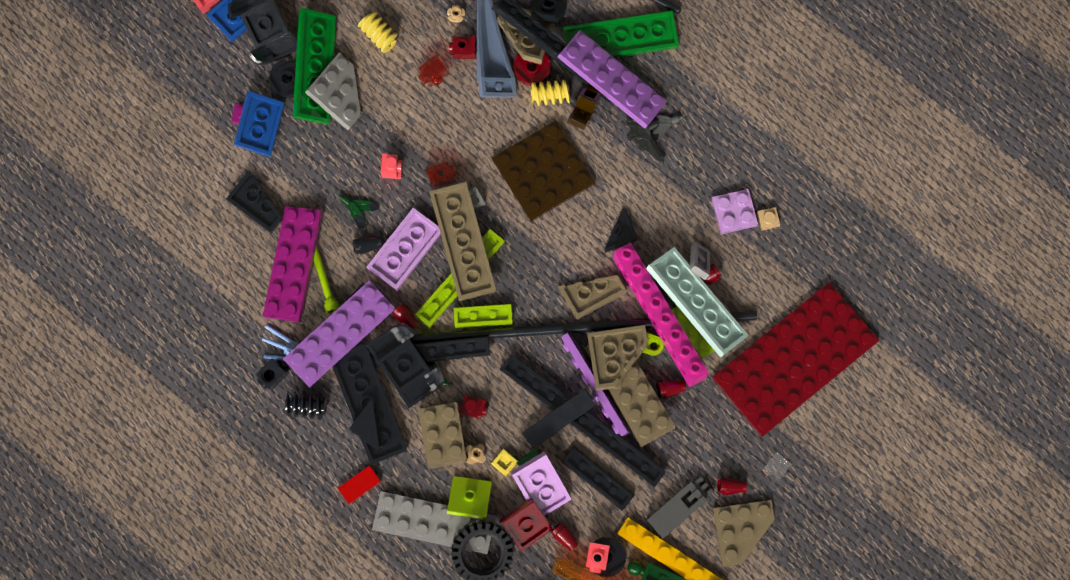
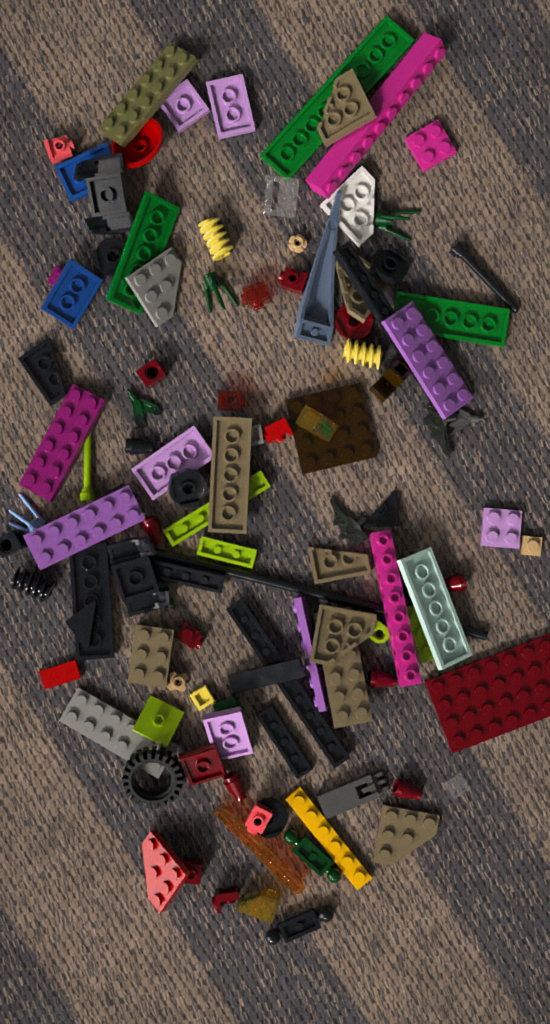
camera: 20 degrees right, 10 degrees up
coral brick [381,154,403,179] -> none
light grey plate [690,242,710,280] -> none
none -> dark red brick [136,359,167,390]
none -> black plate [168,468,207,507]
none -> dark green plant [202,272,239,313]
none -> red brick [263,417,293,444]
none -> clear yellow slope [295,405,338,442]
none -> pearl dark grey piece [330,496,369,548]

